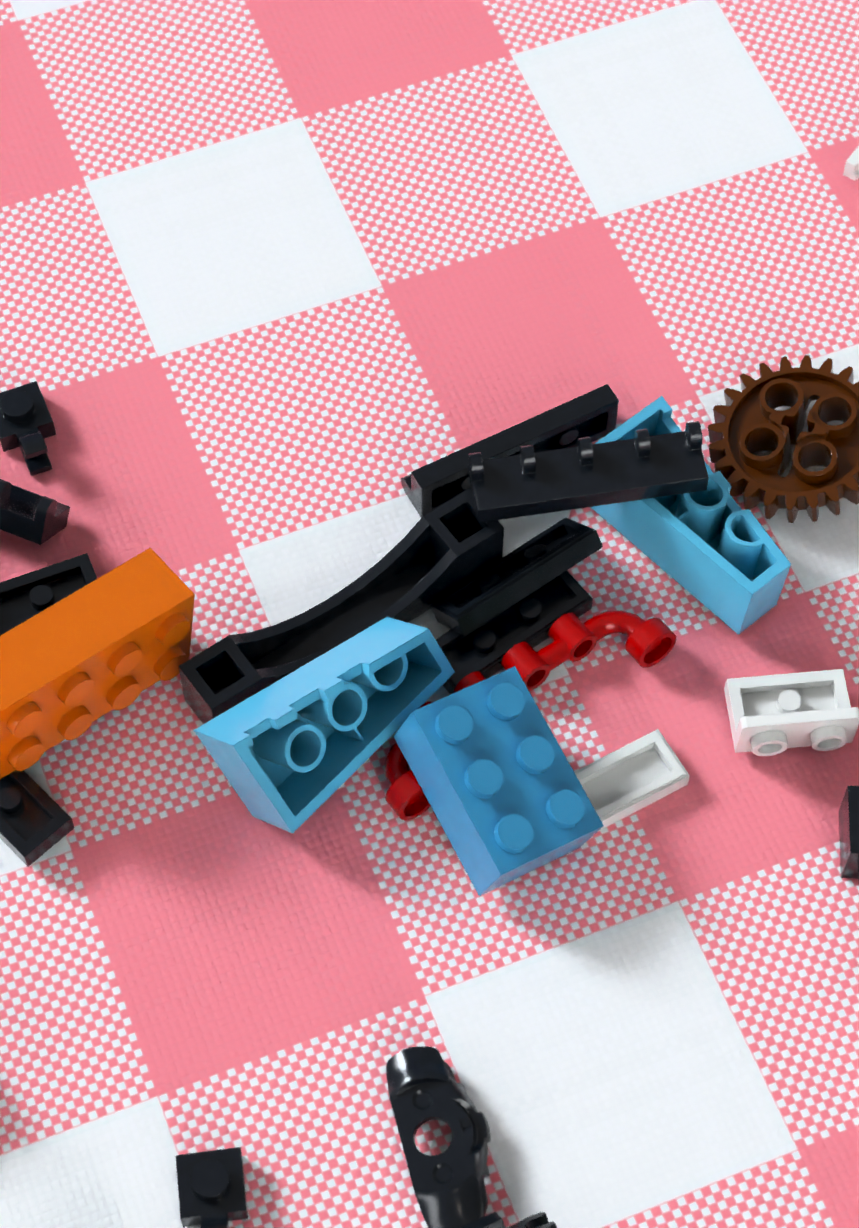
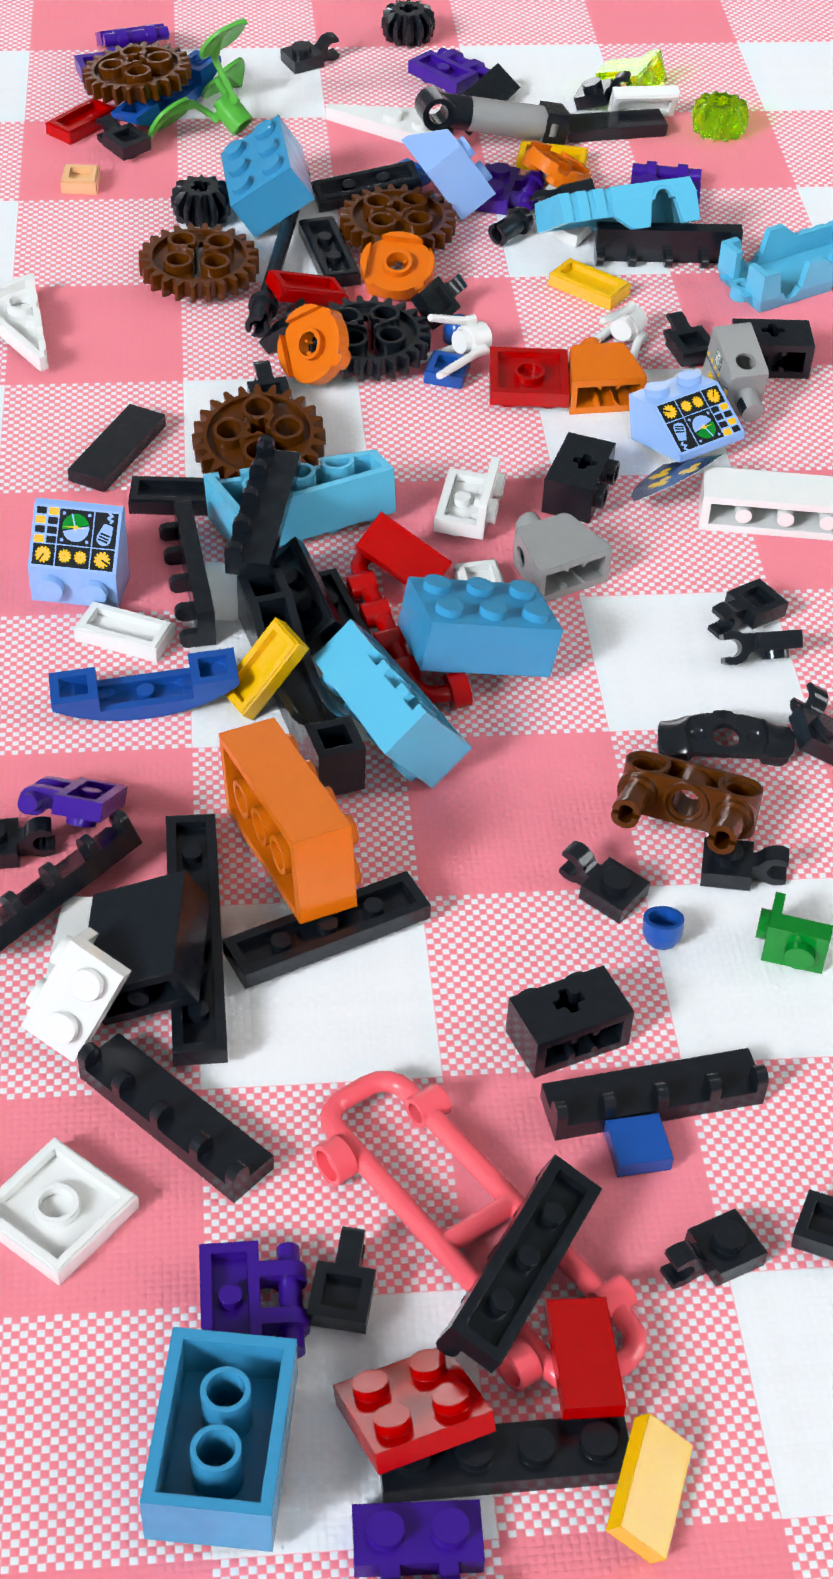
camera: 75 degrees left, 15 degrees down
none -> dark purple plate [17,776,128,827]
none -> light blue slope [28,498,130,608]
none -> blue slope [48,647,240,721]
none -> black tile [67,404,166,492]
none -> white tile [73,601,175,663]
none -> black tile [128,476,208,516]
none -> yellow tile [225,617,309,720]
none -> red tile [355,512,452,586]
none -> light grey torso [513,512,612,602]
none -> black plate [559,841,651,924]
none -> reddish brown piece [611,751,763,855]
none -> blue hinge [642,906,685,950]
none -> black plate [707,578,789,639]
none -> black plate [719,629,803,666]

